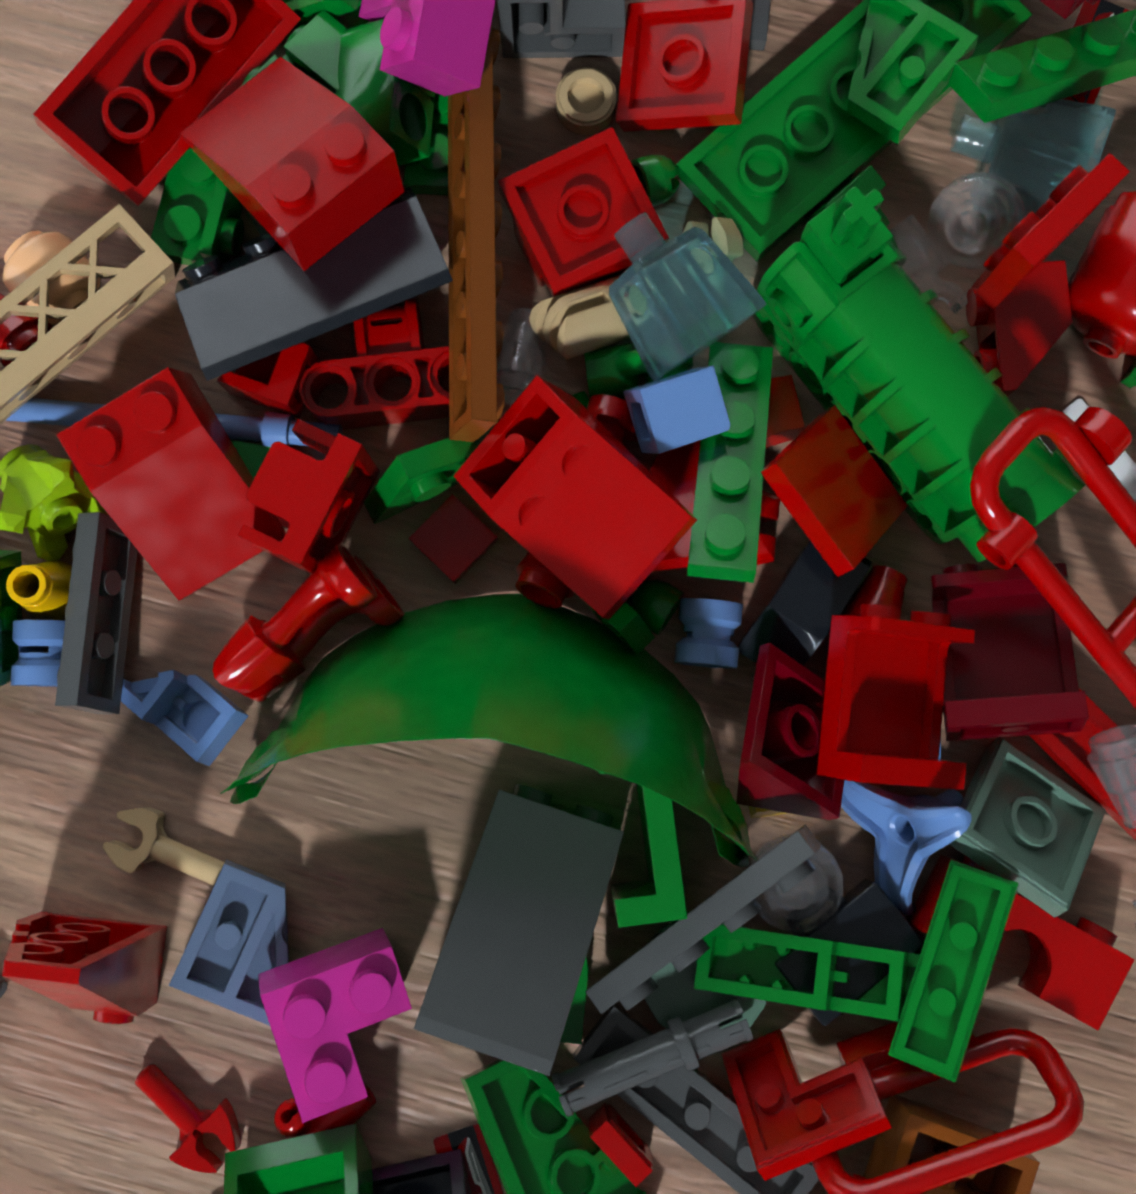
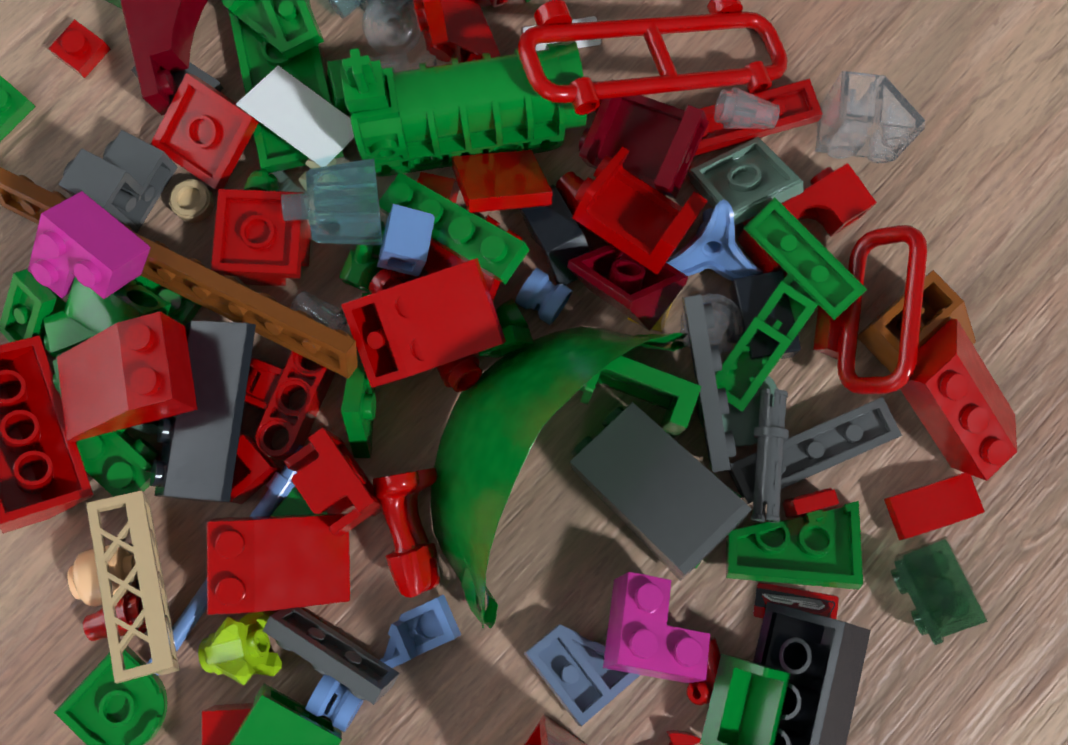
camera: 65 degrees left, 5 degrees down
yellow cone [6,561,72,620] -> none
tan bar [103,807,225,886] -> none
red tile [408,494,498,584] -> none
tan arm [529,272,656,360] -> none
red tile [721,1029,892,1181] -> none
none -> white sticker [236,66,354,169]

